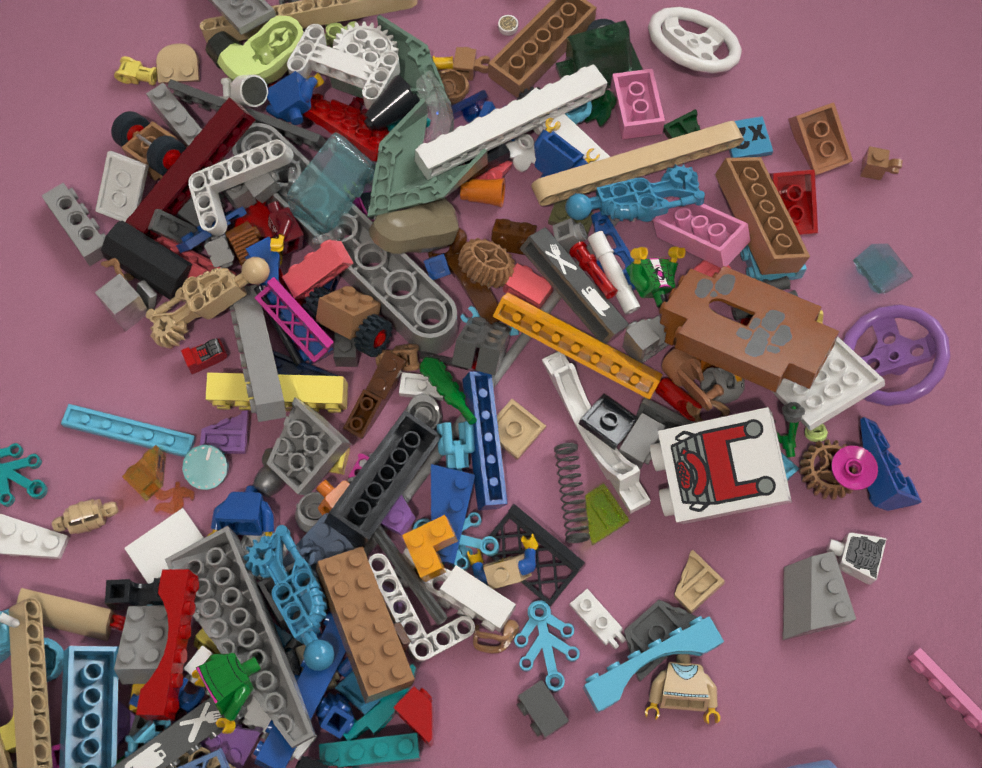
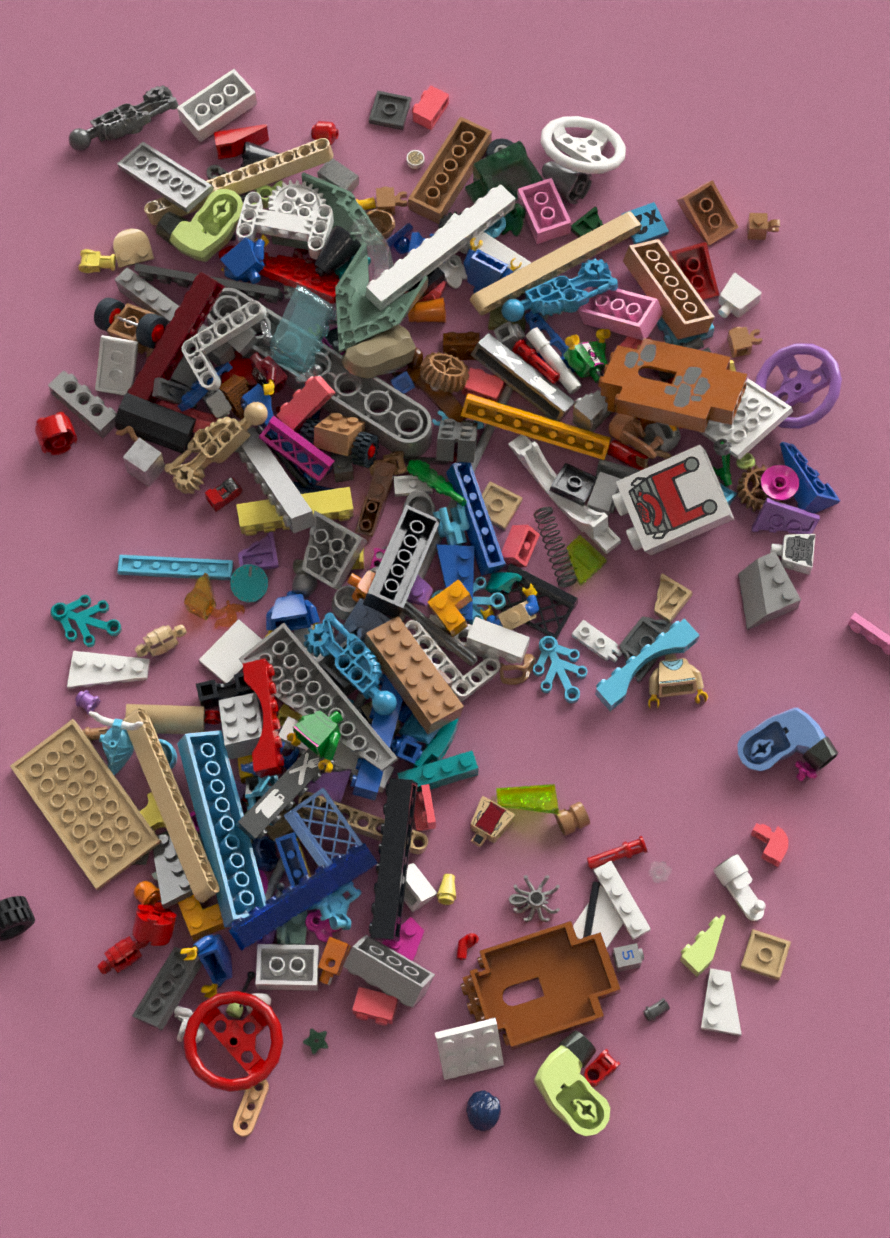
camera: 10 degrees left, 0 degrees up
light grey tile [136,280,157,310] -> none
piece [218,75,268,107] -> none
red slope [393,686,434,748] -> none
dark grey brick [516,680,569,740] -> none
clear light blue slope [853,244,913,294] -> none
none -> red brick [35,412,77,455]
none -> light grey brick [317,159,359,192]
none -> teal slope [485,572,522,593]
none -> coral brick [501,525,540,567]
none -> dark grey cone [542,161,592,204]
none -> white torso [718,273,762,318]
none -> medium nougat brick [727,327,762,358]
none -> medium lavender wing [751,498,820,534]

